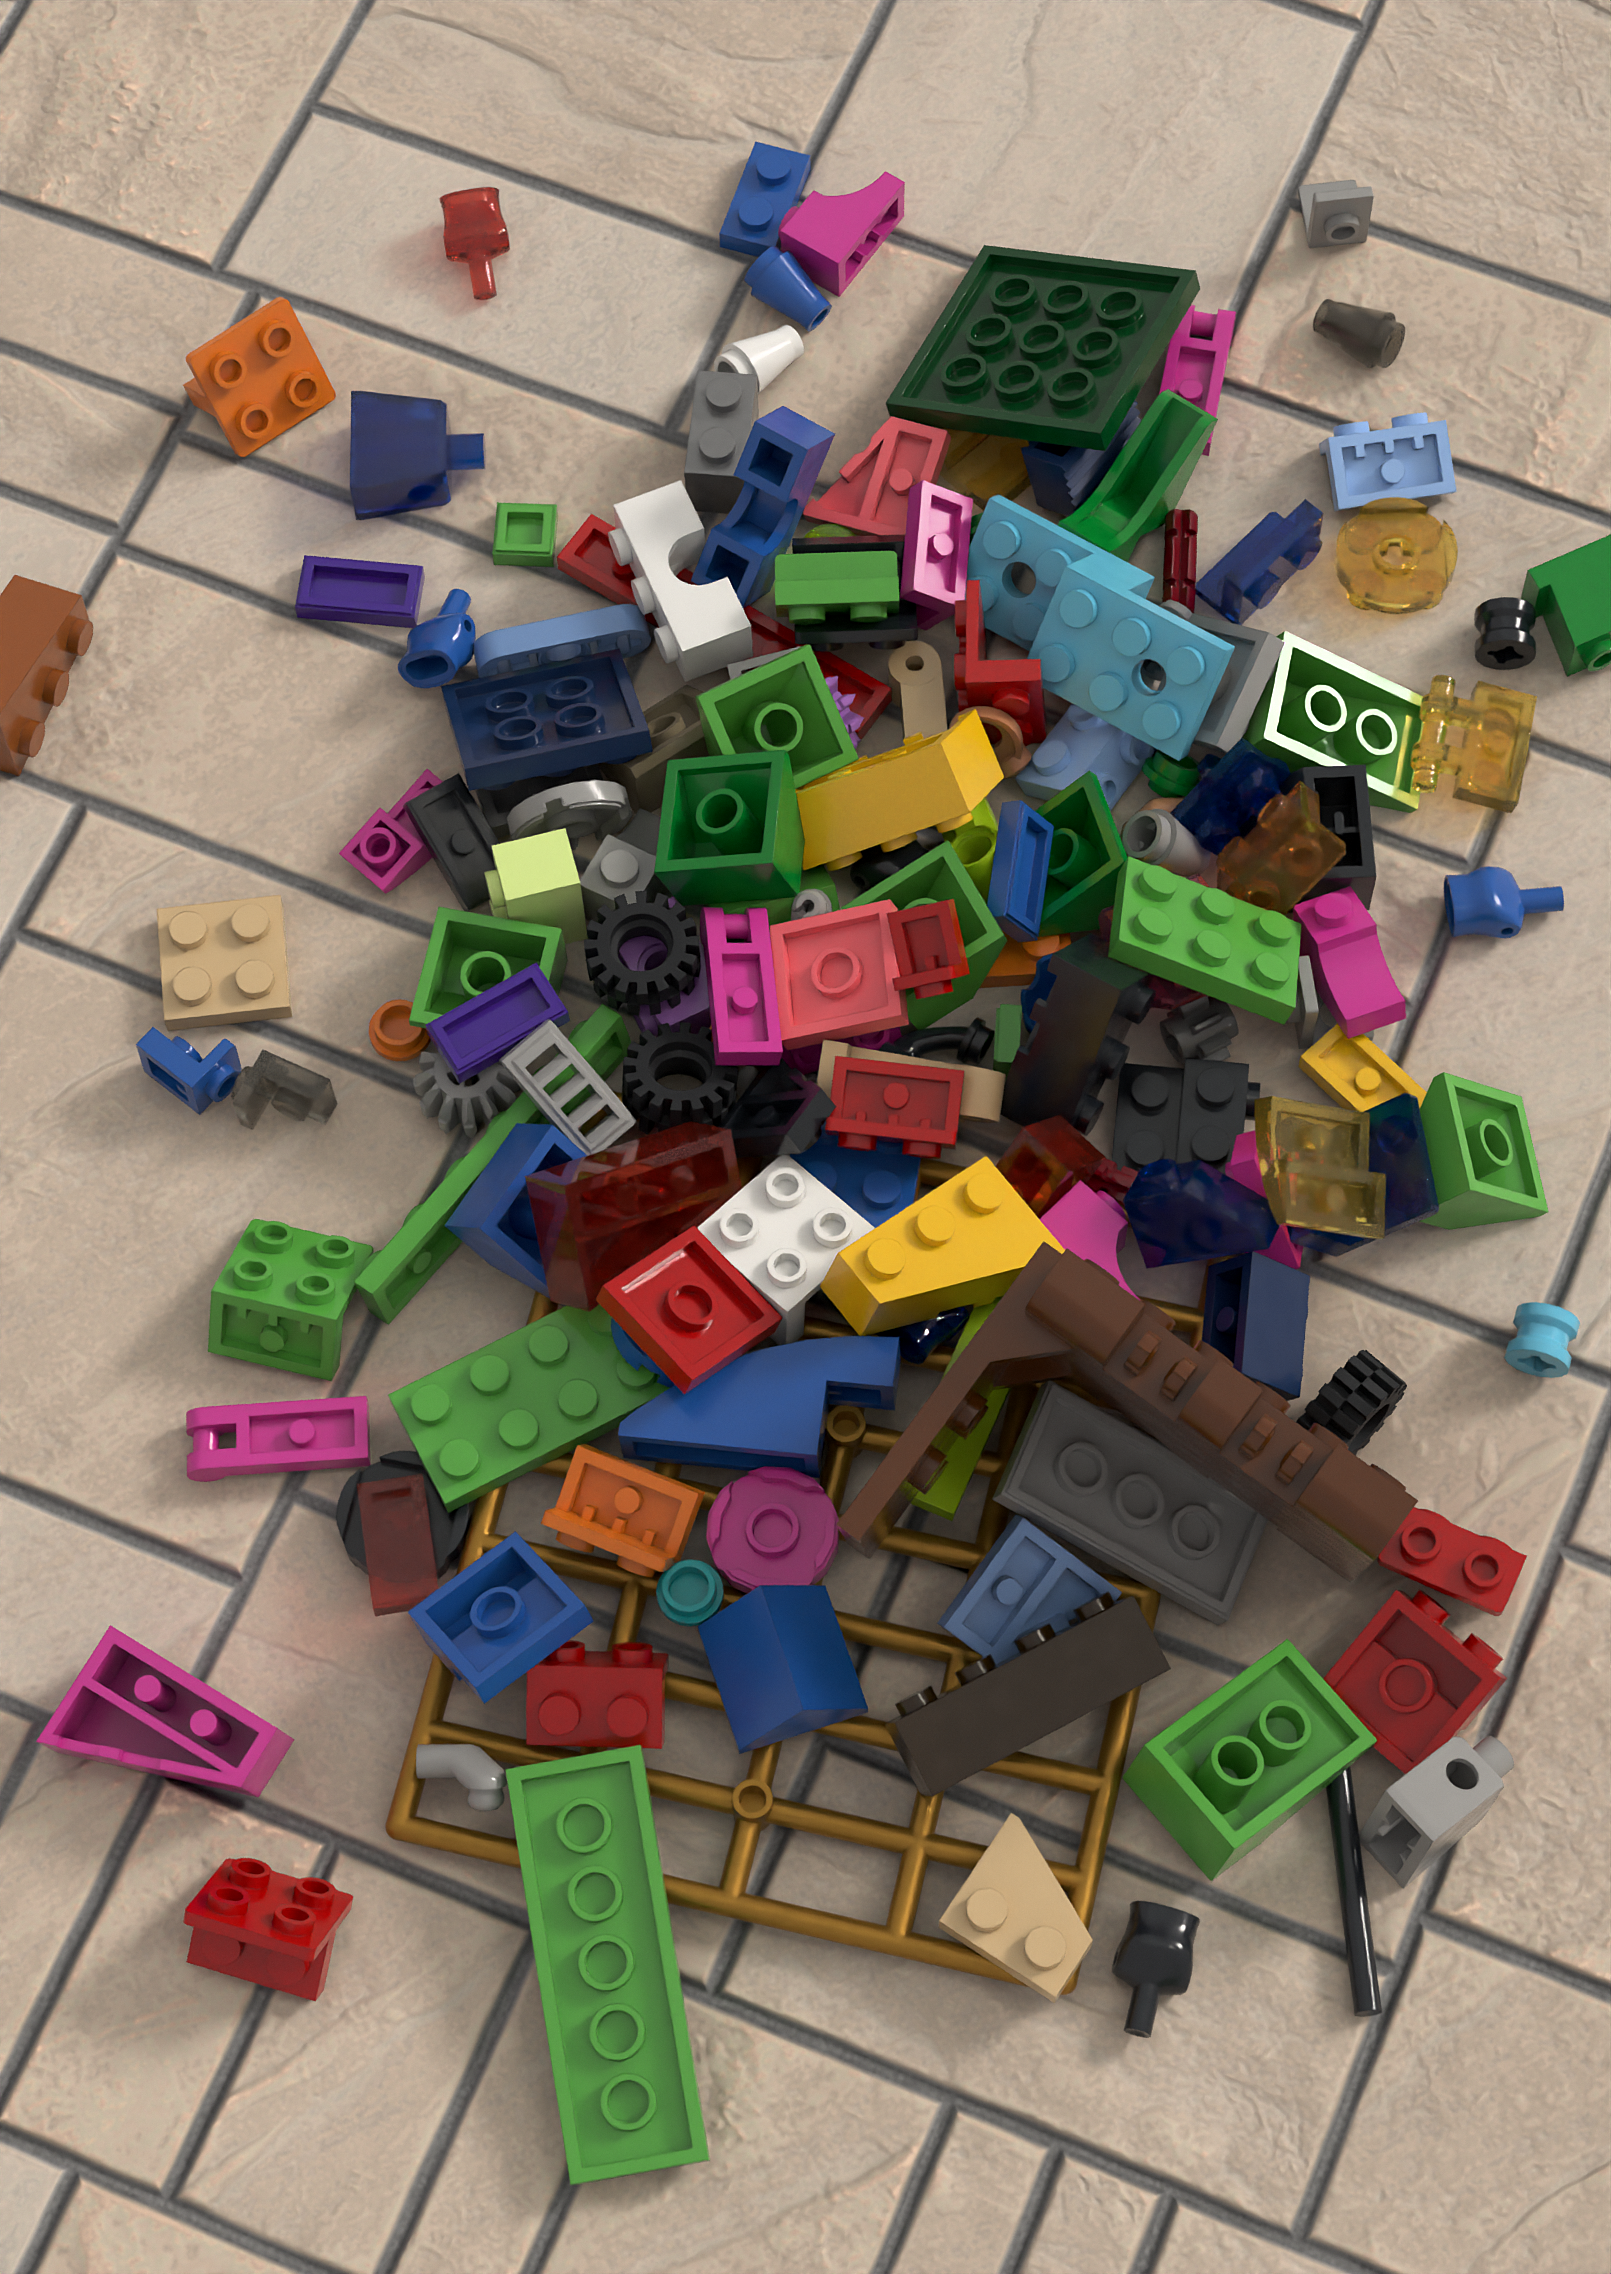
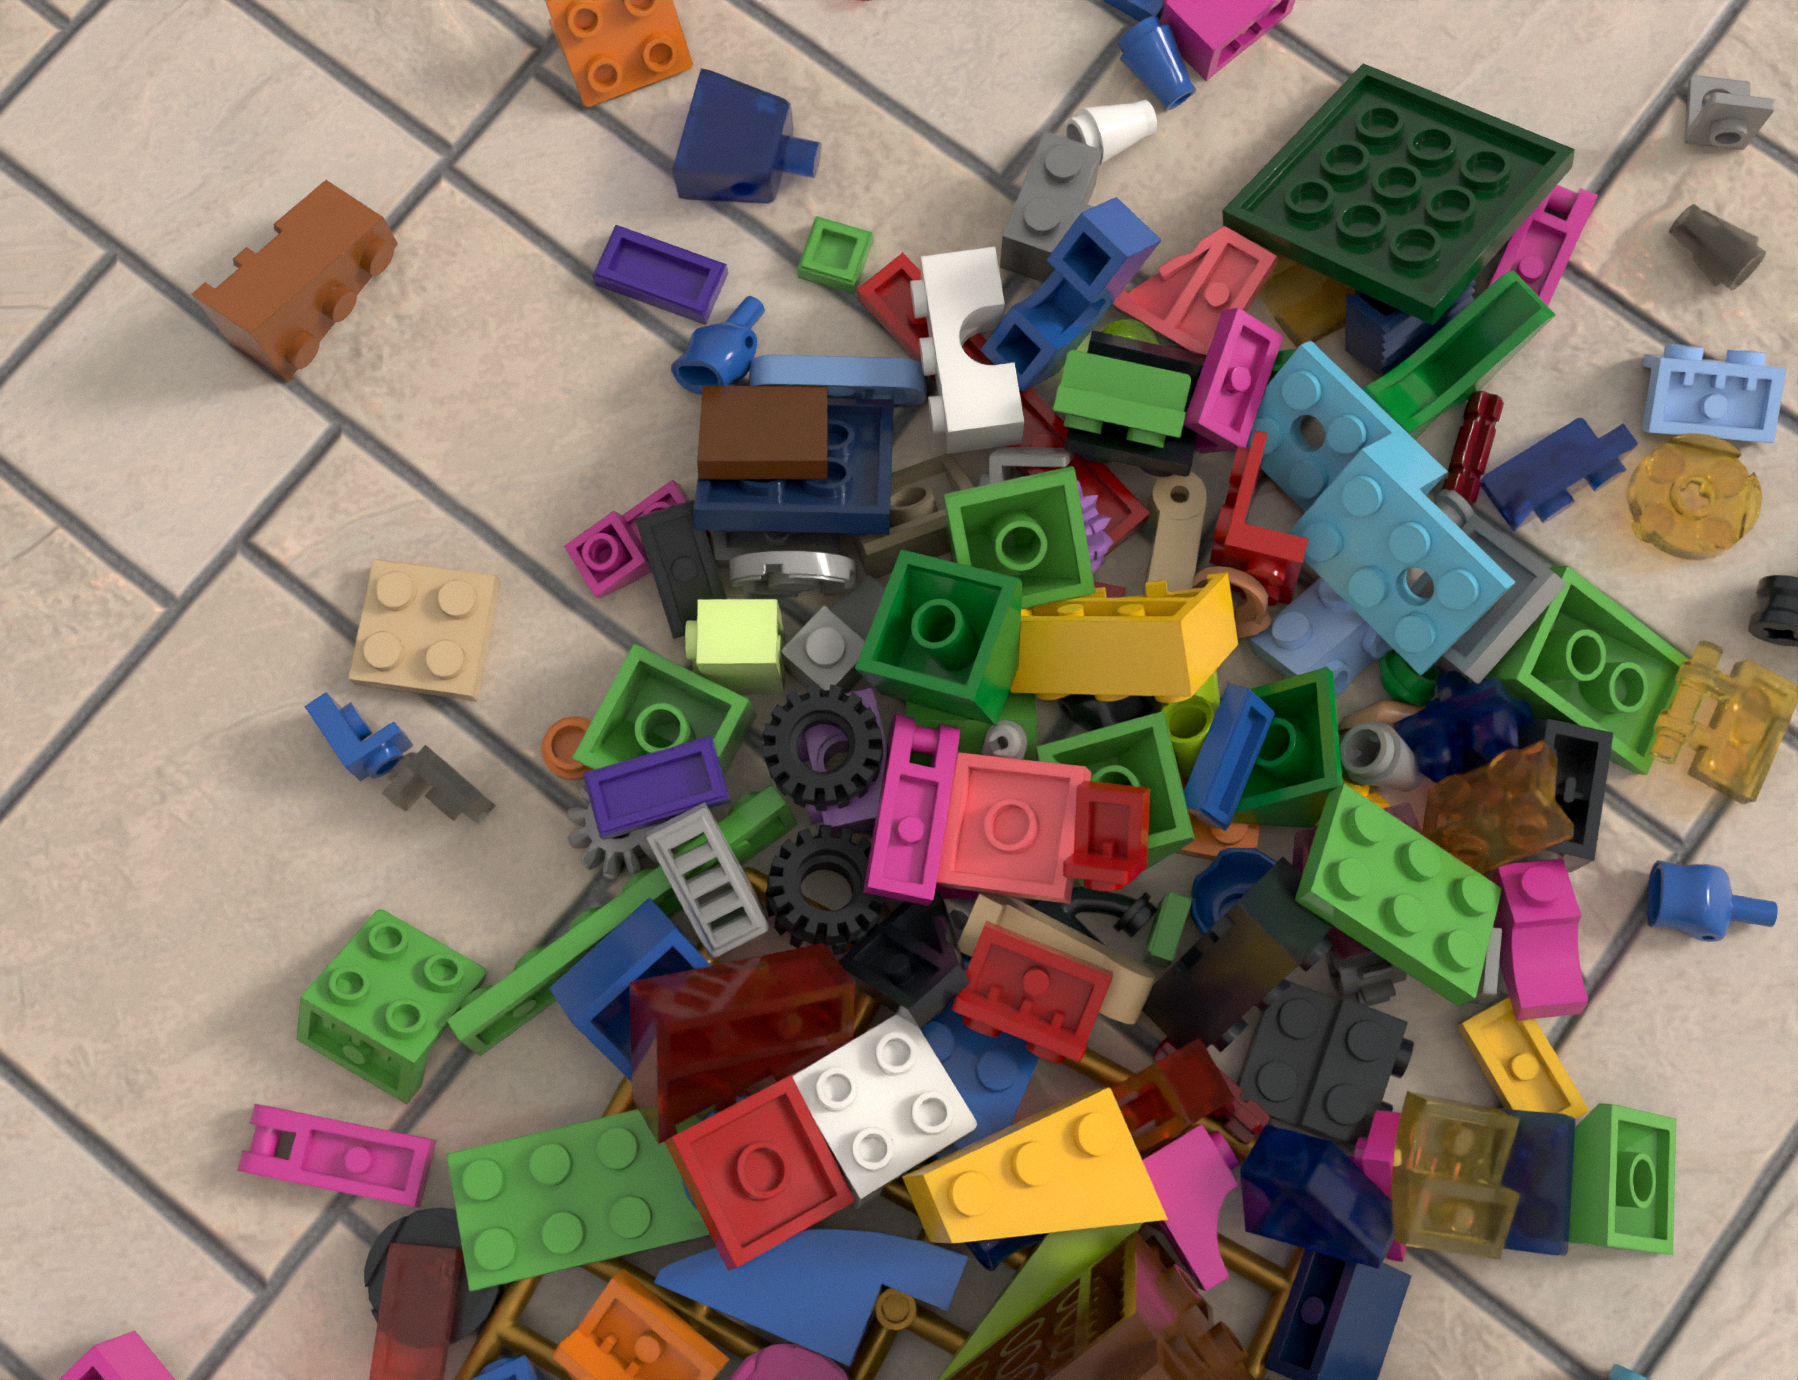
camera: 15 degrees right, 10 degrees up
none -> reddish brown tile [697,386,827,480]

